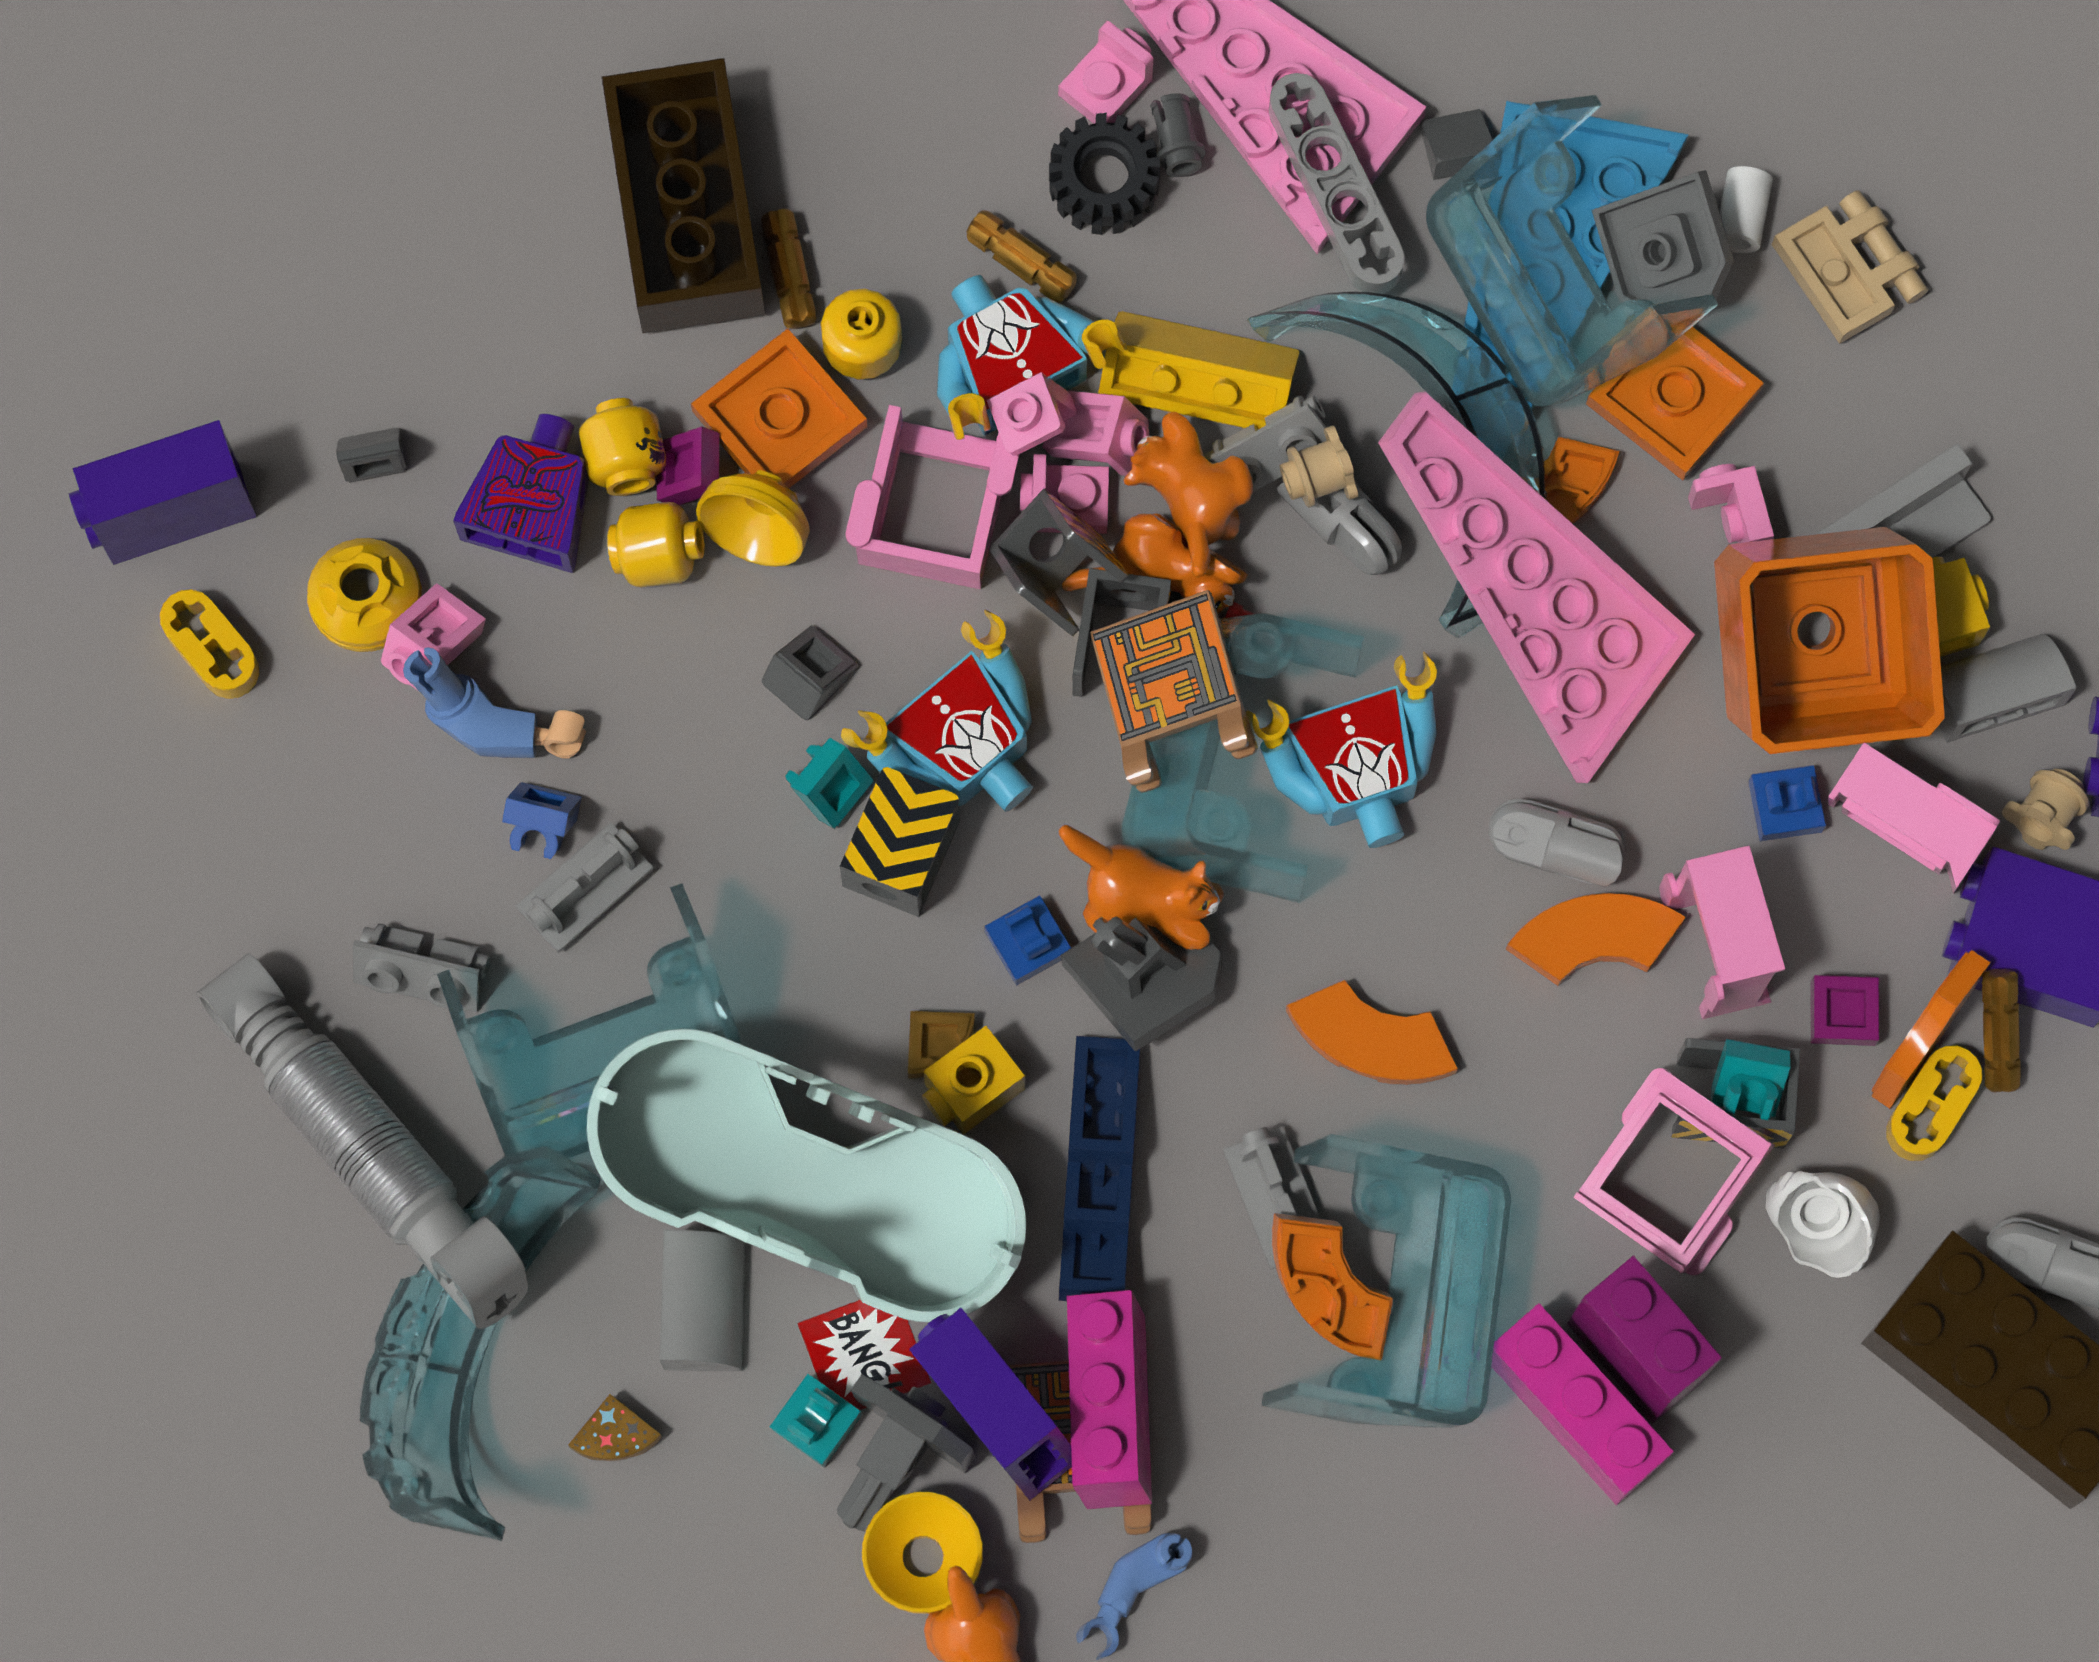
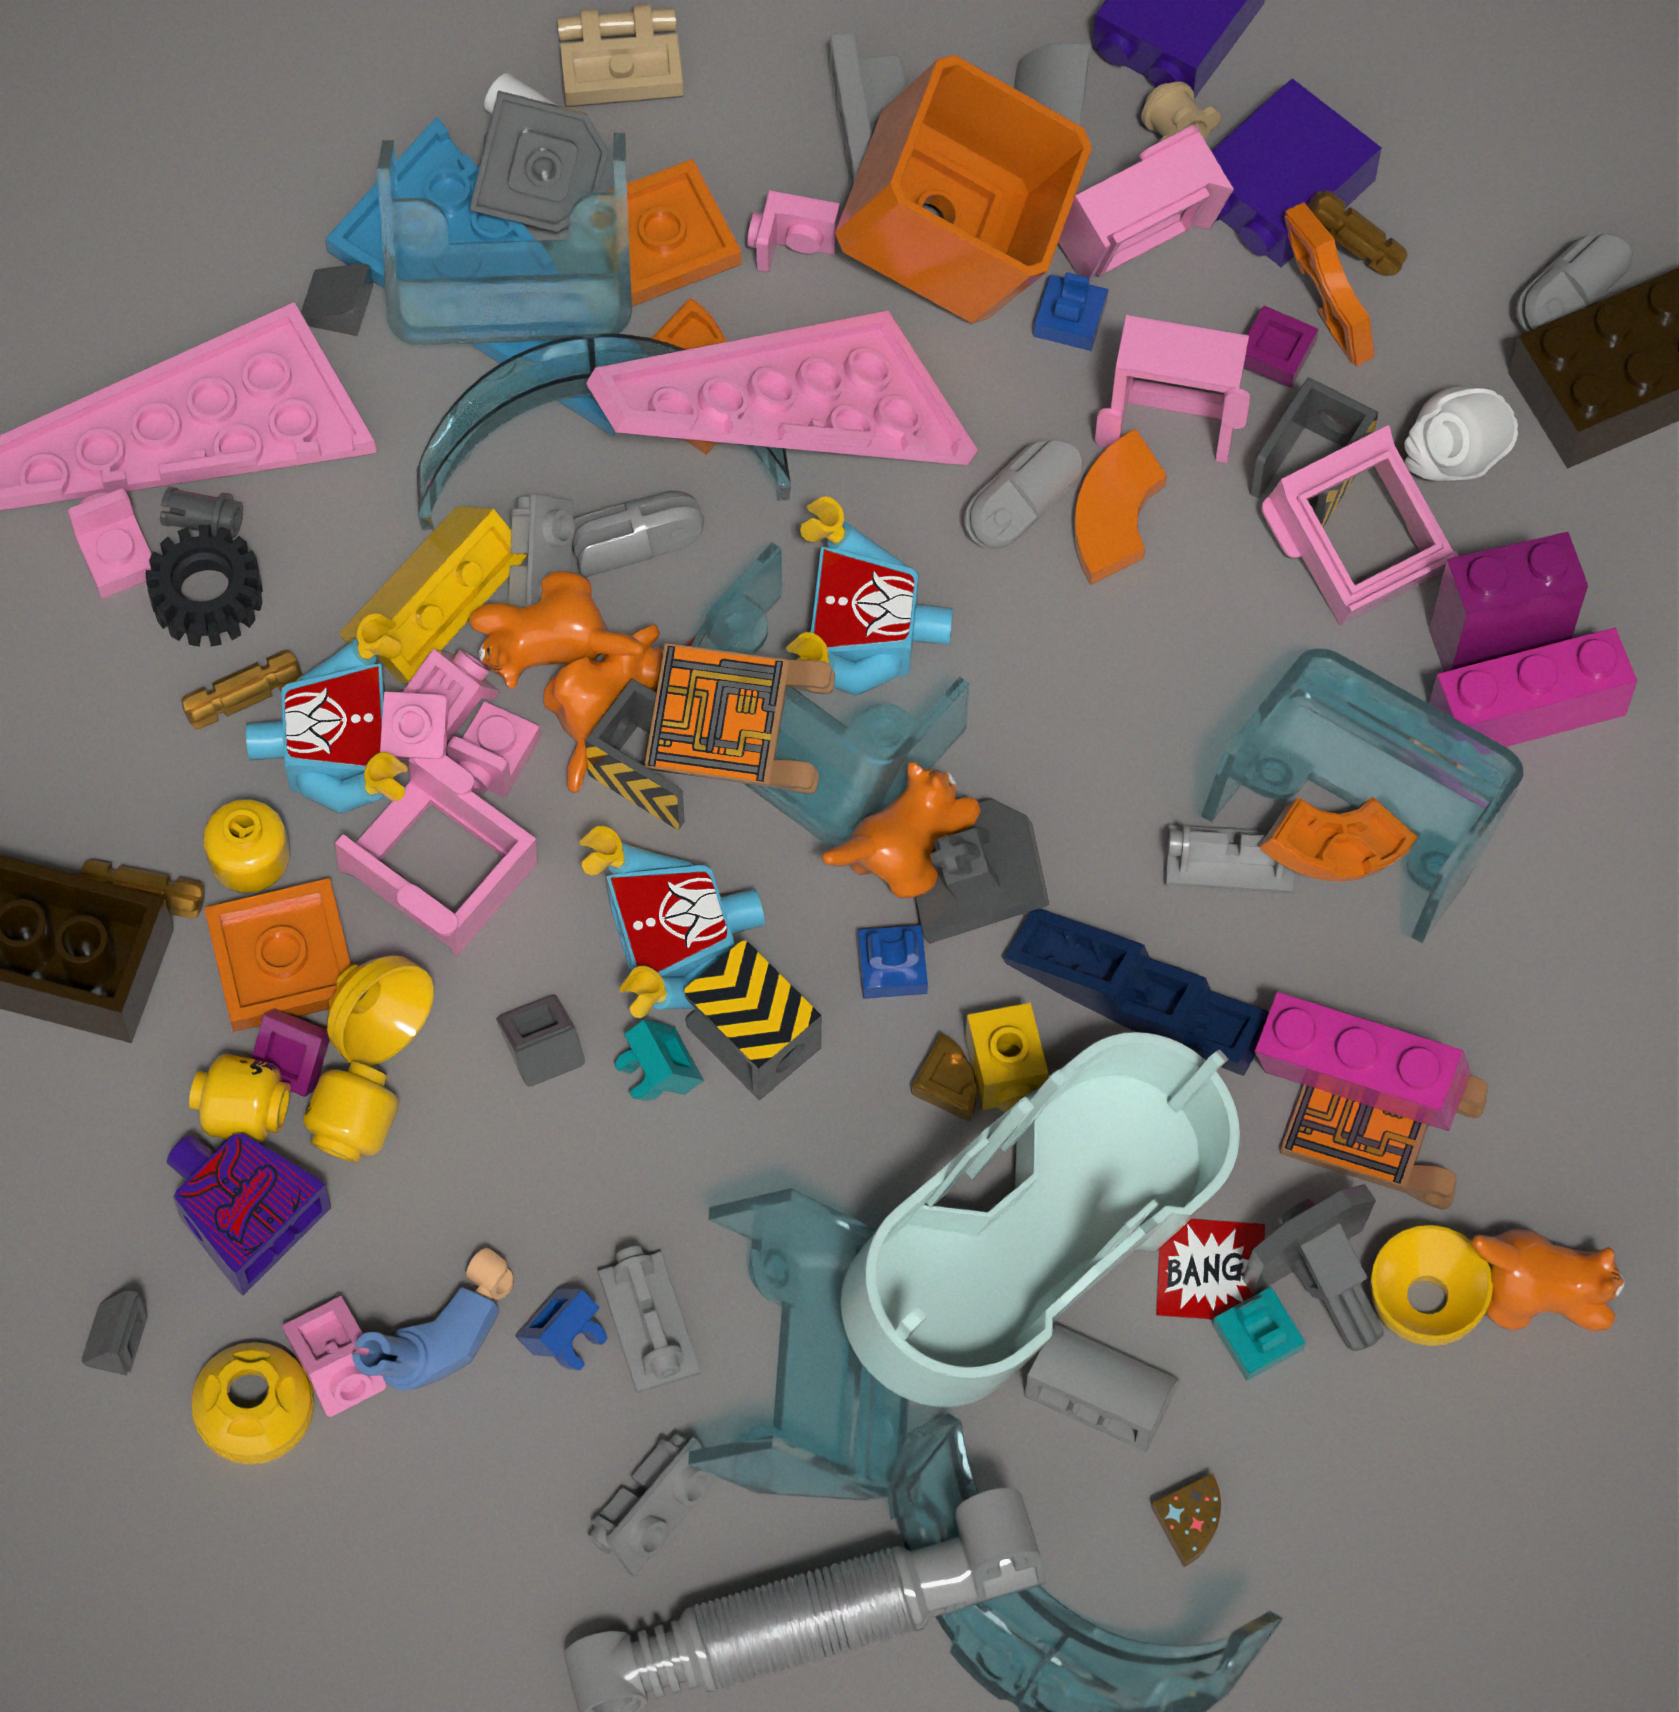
camera: 65 degrees left, 10 degrees down
dark purple brick [69,420,257,565] -> none
yellow beam [160,589,259,699] -> none
dark purple brick [909,1308,1072,1501] -> none
dark grey piece [989,488,1129,636] -> none
medium blue arm [1076,1533,1193,1660] -> none
light grey beam [1268,73,1405,294] -> none
tan brick [1279,425,1358,508] -> none
orange tile [1286,980,1458,1085] -> none
teal tile [1711,1039,1790,1120] -> none
yellow beam [1886,1046,1982,1161] -> none

